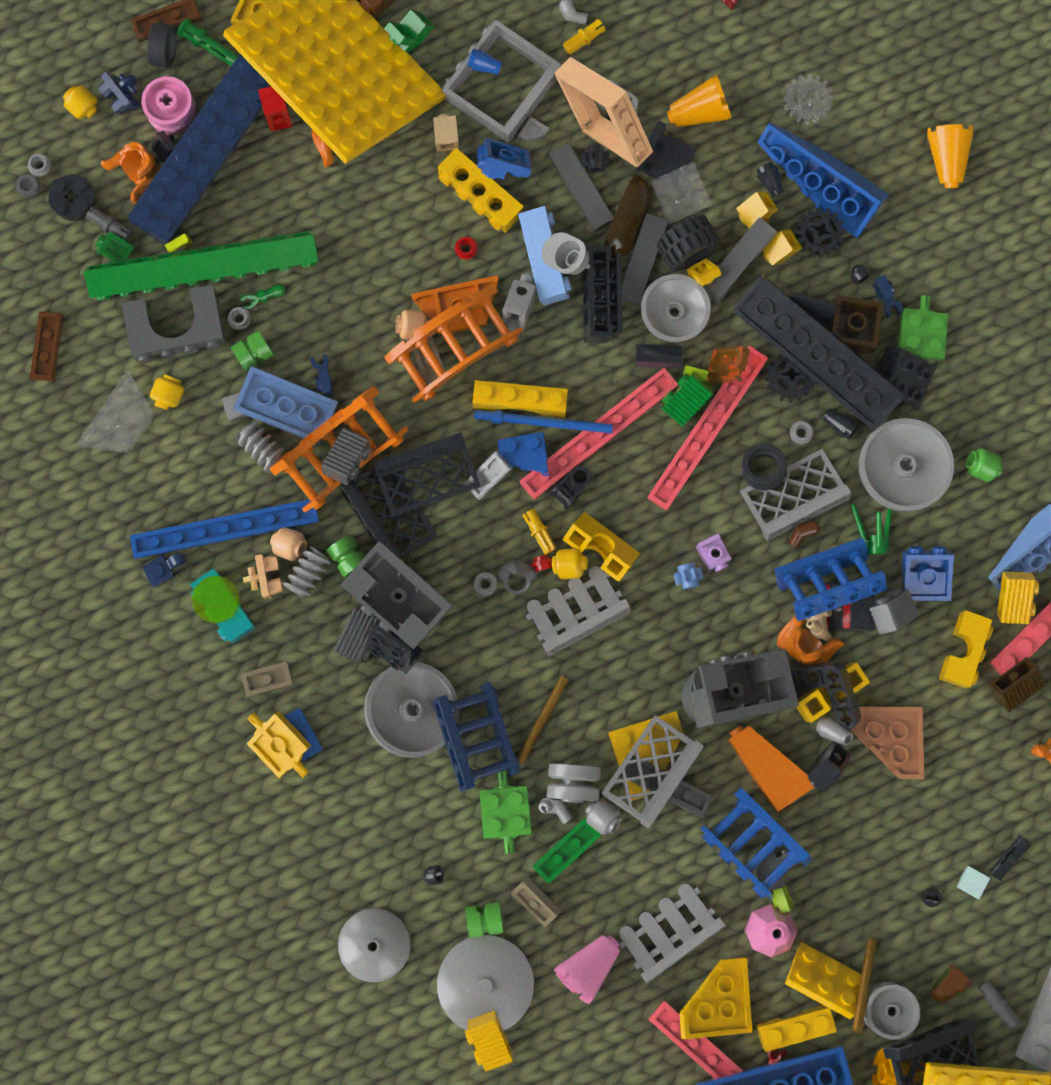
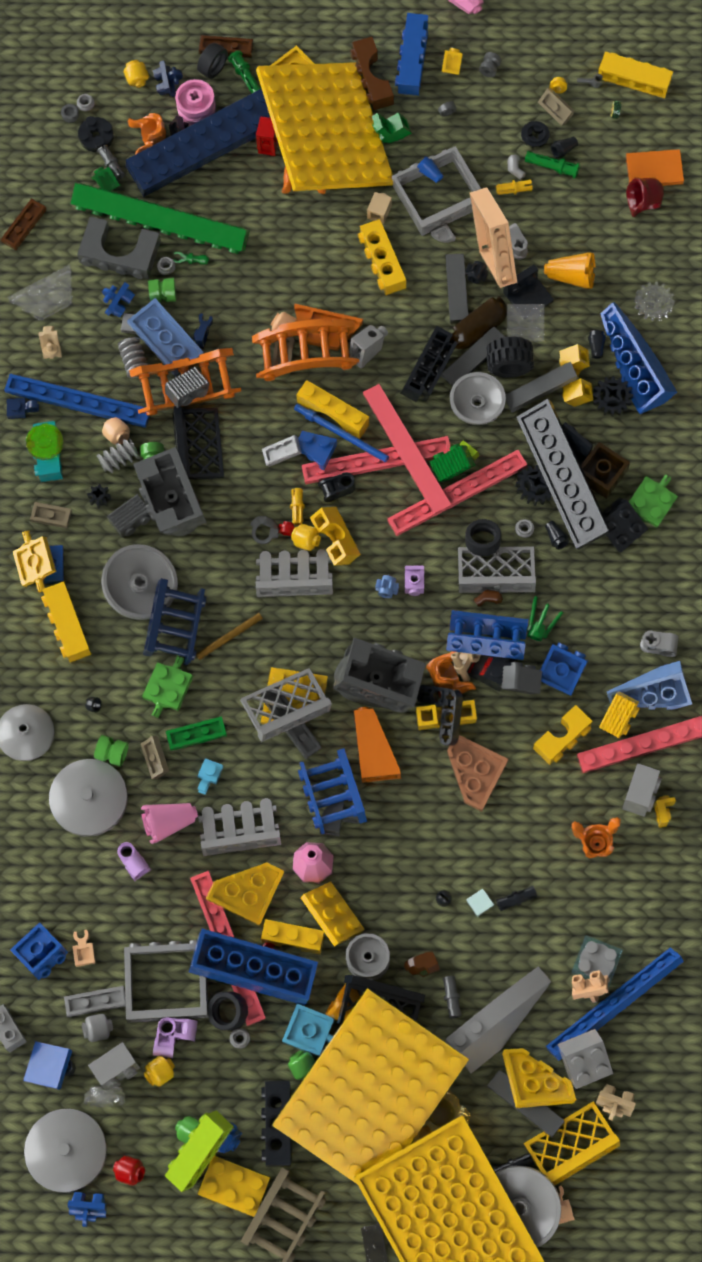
camera: 30 degrees right, 10 degrees down
yellow head [150,374,184,410] -> none
neon yellow tile [165,234,193,252] -> none
light nougat hips [243,554,283,600] -> none
black bracket [368,623,424,674] -> none
black fence [373,432,481,518] -> none
red plate [455,237,478,260] -> none
yellow brick [465,1010,513,1072] -> none
light grey plate [474,572,497,596] -> none
blue plate [476,138,531,180] -> none
light blue brick [518,206,572,306] -> none
light grey arm [539,798,573,824] -> none
light grey piece [542,232,590,275] -> none
light grey wheel [547,764,601,803] -> none
light grey head [585,799,622,835] -> none
black tile [635,344,682,368] -> none
yellow bracket [686,258,721,286] -> none
clear orange plate [706,346,750,384] -> none
lime plate [772,884,794,914] -> none
black brick [808,741,851,792] -> none
light grey cone [816,715,853,746] -> none
black hinge [851,265,871,285] -> none
pearl gold bar [852,938,877,1034] -> none
light grey dish [858,418,954,512] -> none
dark blue plate [873,275,903,318] -> none
bright green head [966,448,1003,482] -> none
dark brown brick [988,657,1046,712] -> none
none -> tan hips [39,326,62,359]
none -> yellow brick [41,581,91,662]
none -> black gear [87,484,111,509]
none -> blue hips [102,282,135,318]
none -> lavender piece [118,842,151,881]
none -> medium azure plate [198,758,223,795]
none -> coral tile [363,384,451,515]
none -> light grey piece [640,631,679,657]

